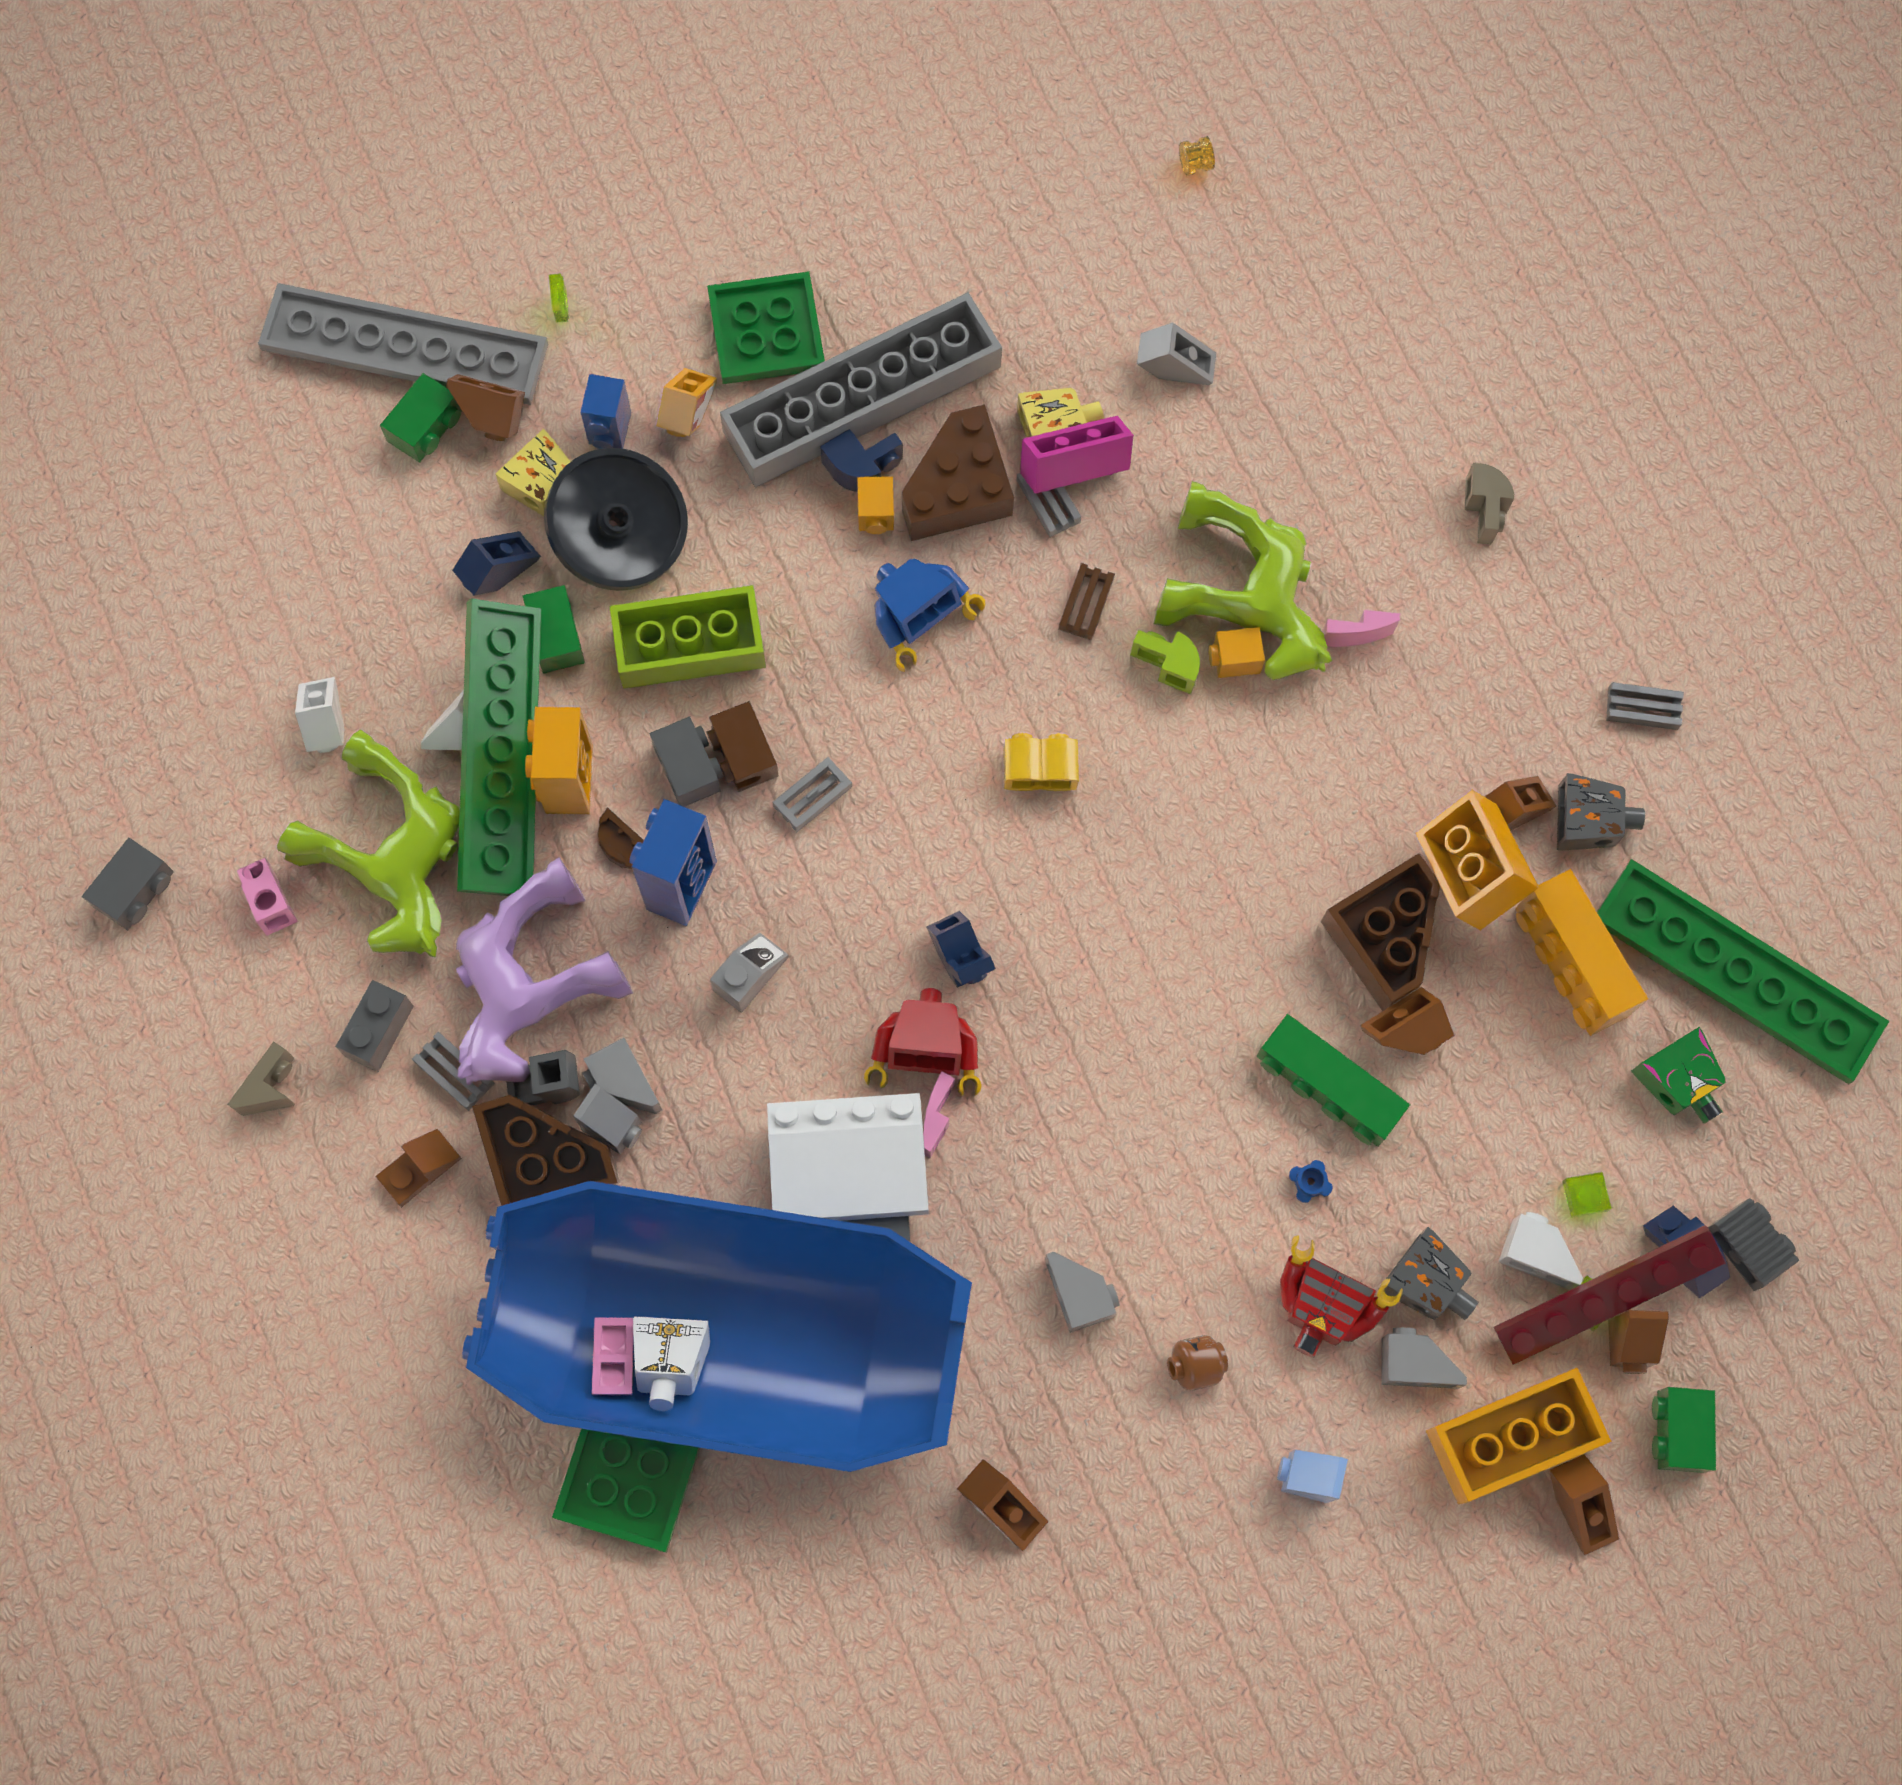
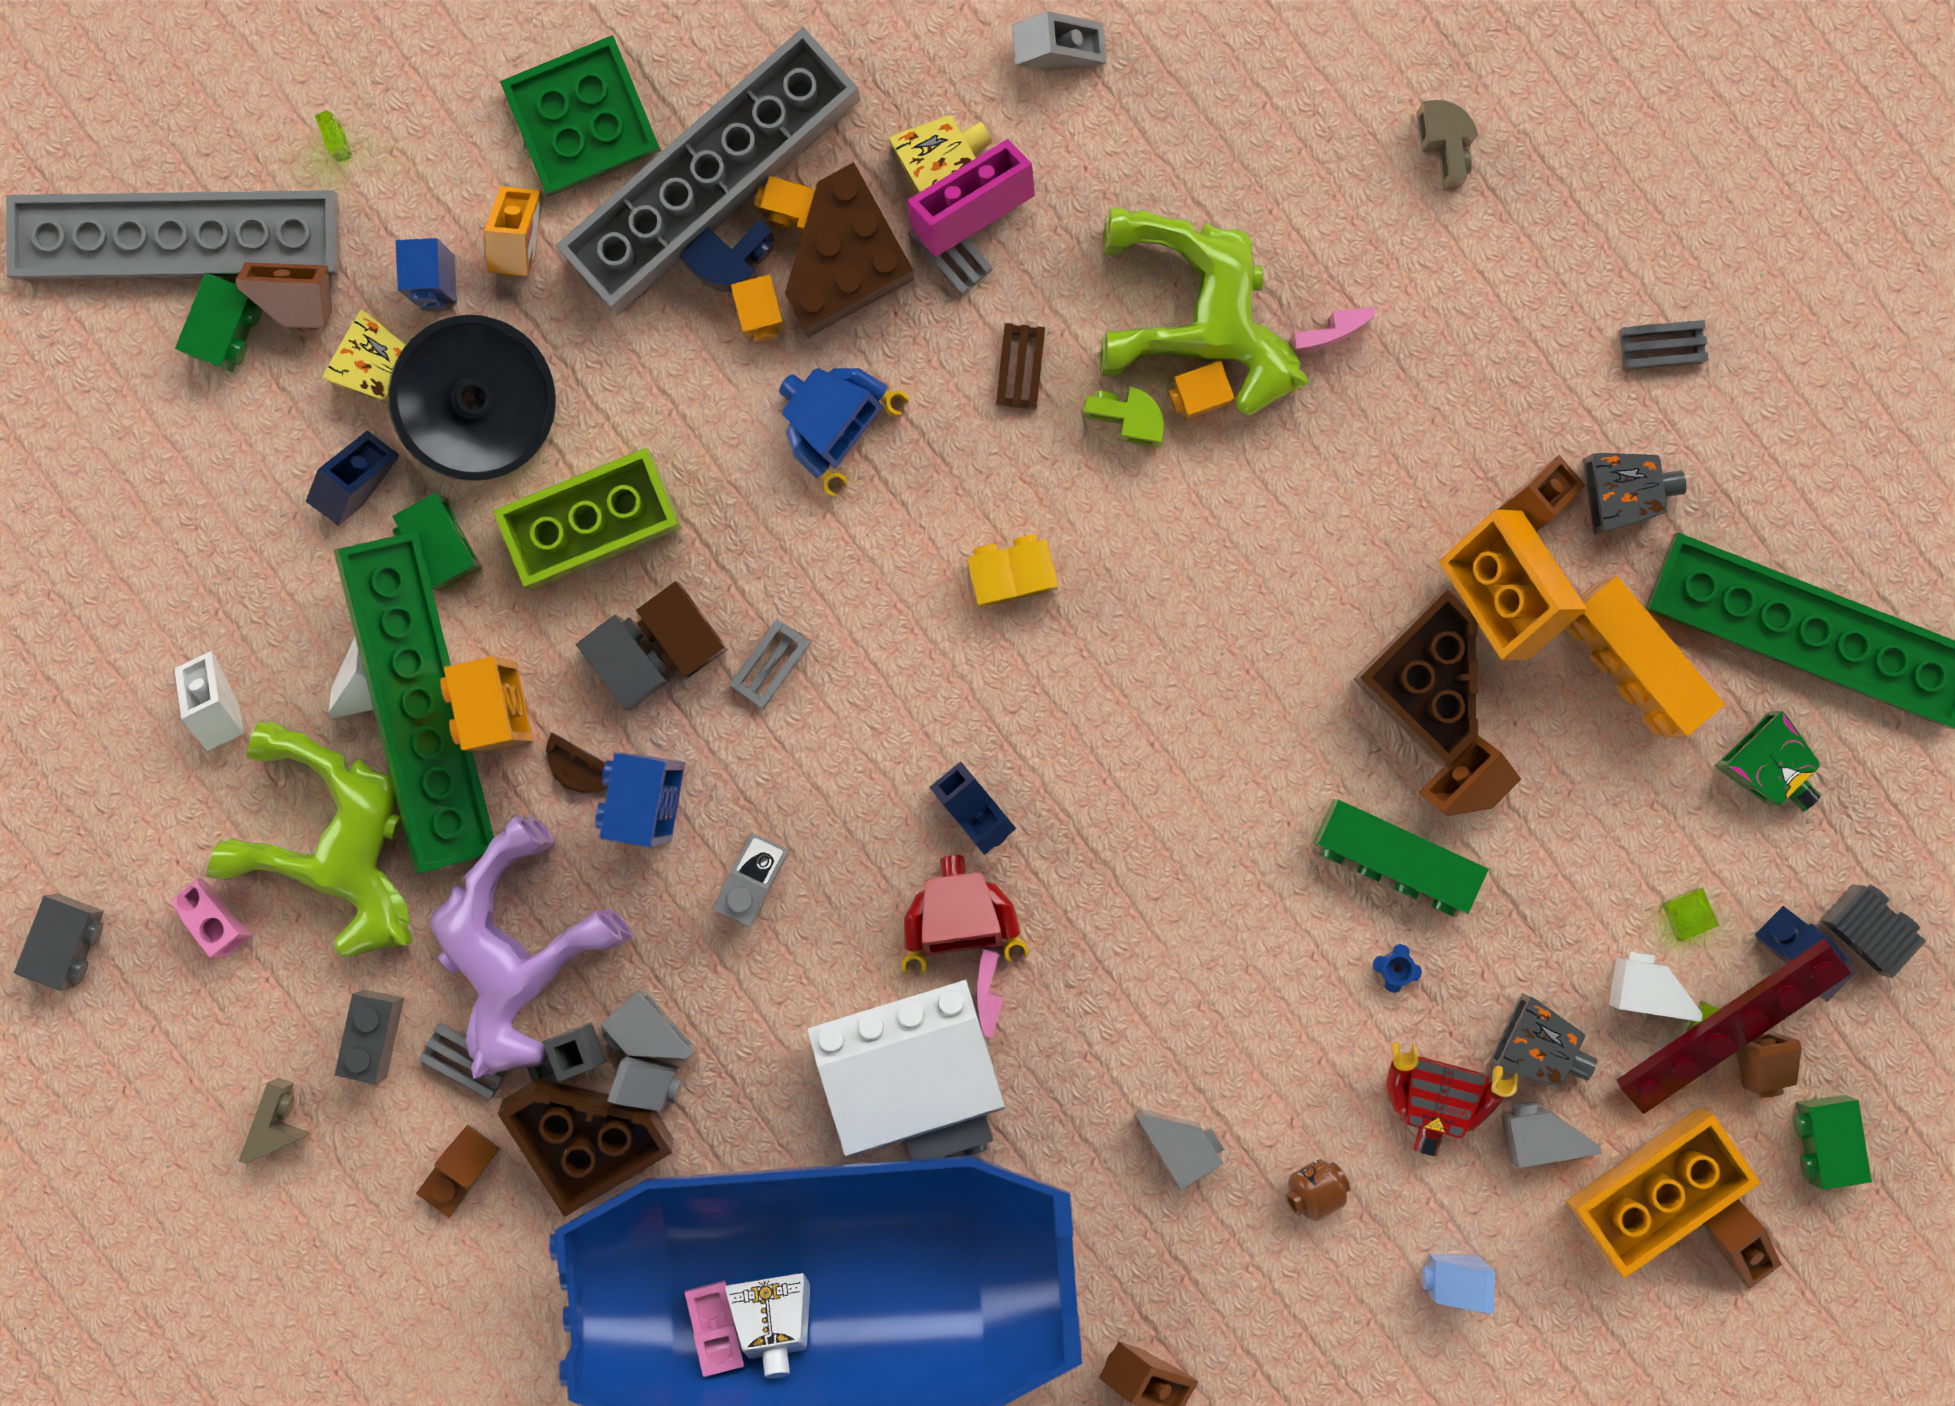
camera: 10 degrees left, 15 degrees up
none -> light orange brick [754,176,816,235]

